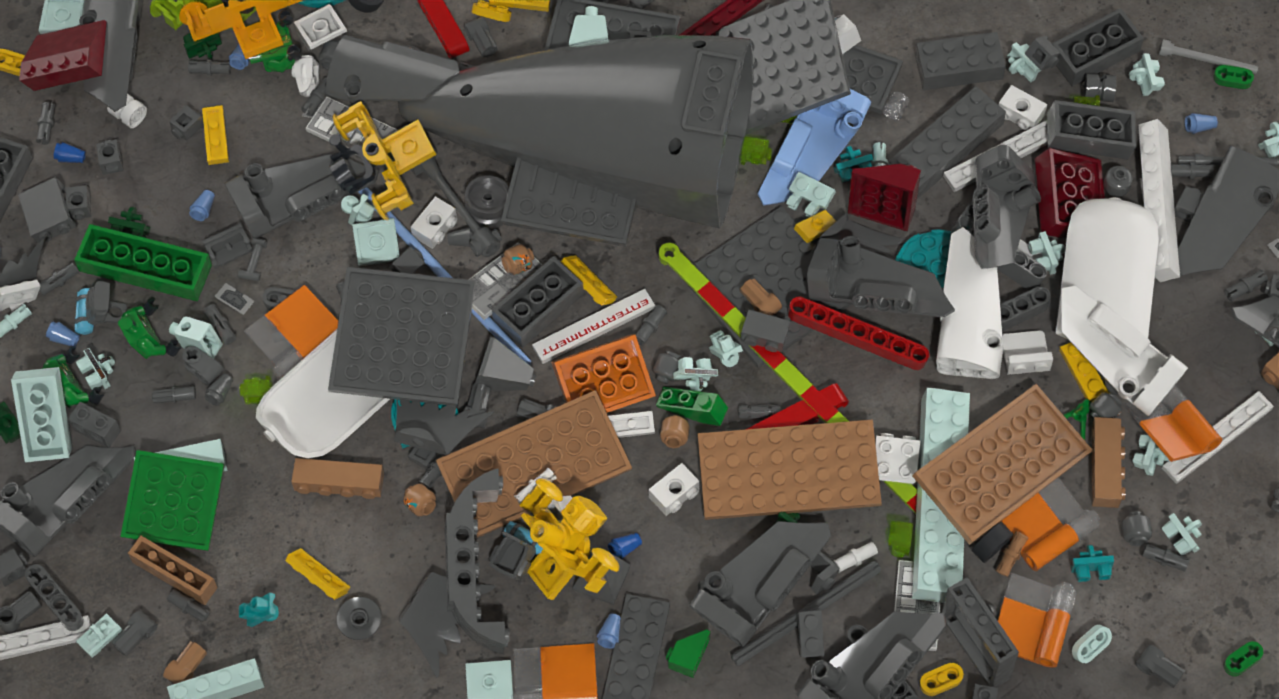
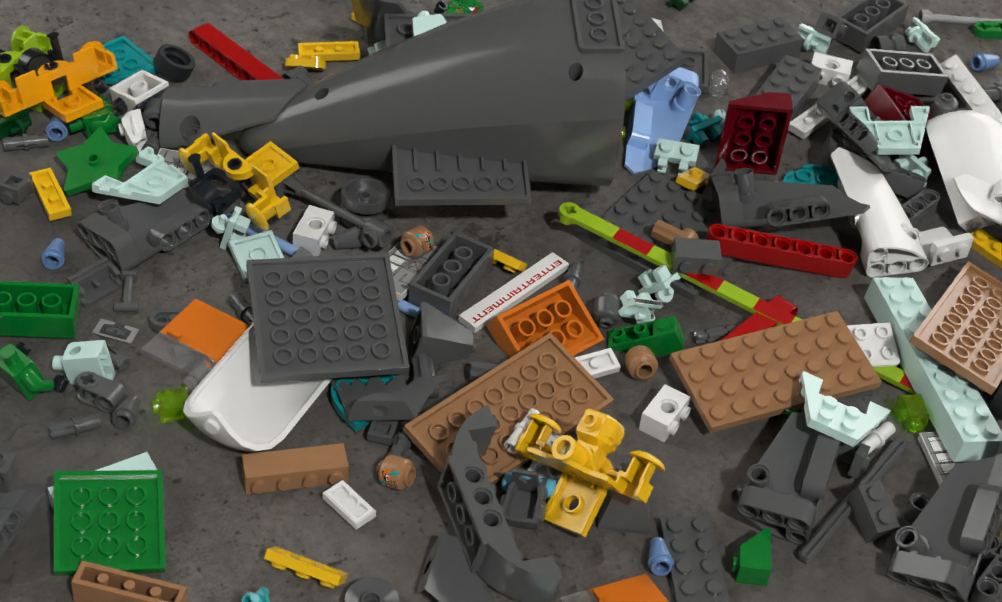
camera: 25 degrees left, 20 degrees down
none -> green plate [56,127,139,196]
none -> light aqua wing [92,146,188,204]
none -> white plate [322,480,376,530]
none -> light aqua wing [799,371,890,447]
none -> light aqua wing [849,106,930,155]

